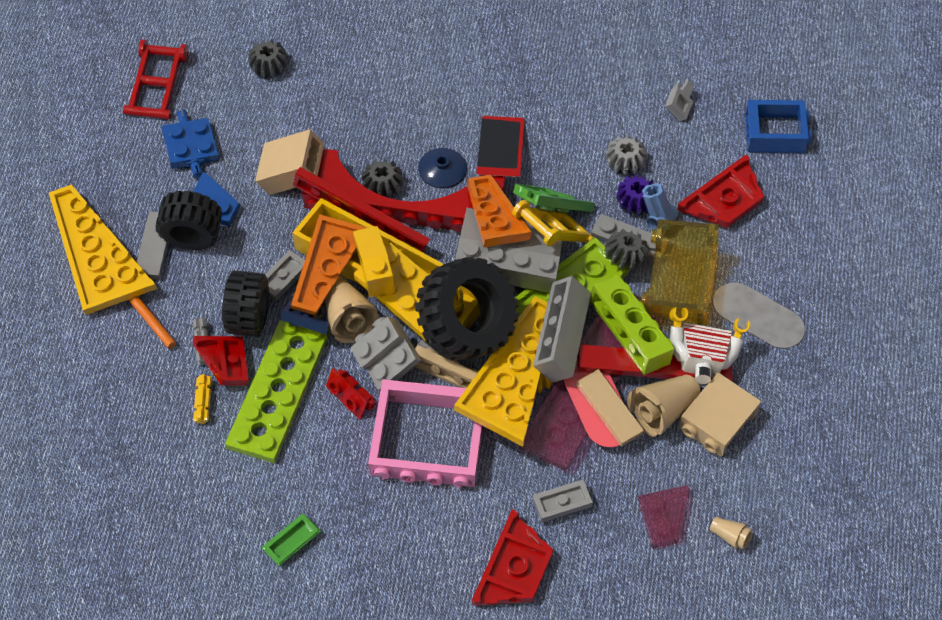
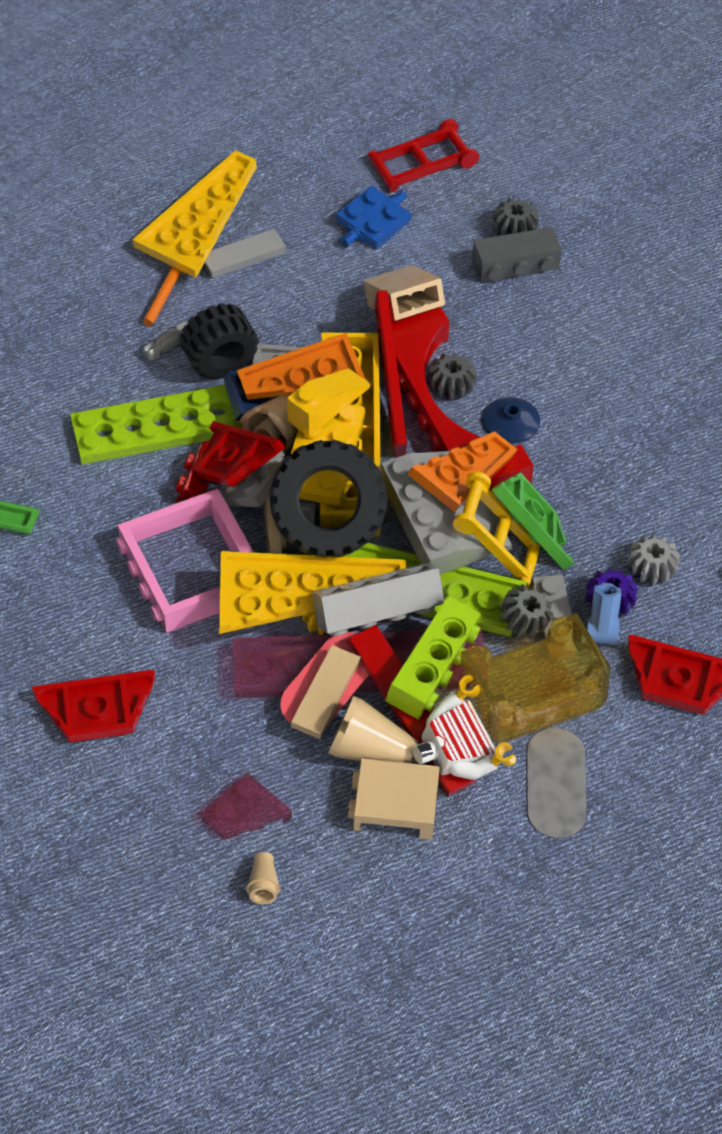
camera: 55 degrees right, 5 degrees down
black tyre [155,191,223,250] -> none
red wing [192,336,249,386] -> none
blue wing [193,172,240,227] -> none
yellow axle [193,374,212,424] -> none
black sticker [476,116,524,177] -> none
light grey plate [532,480,593,523] -> none
none -> red wing [192,421,285,488]
none -> dark grey brick [472,227,562,282]

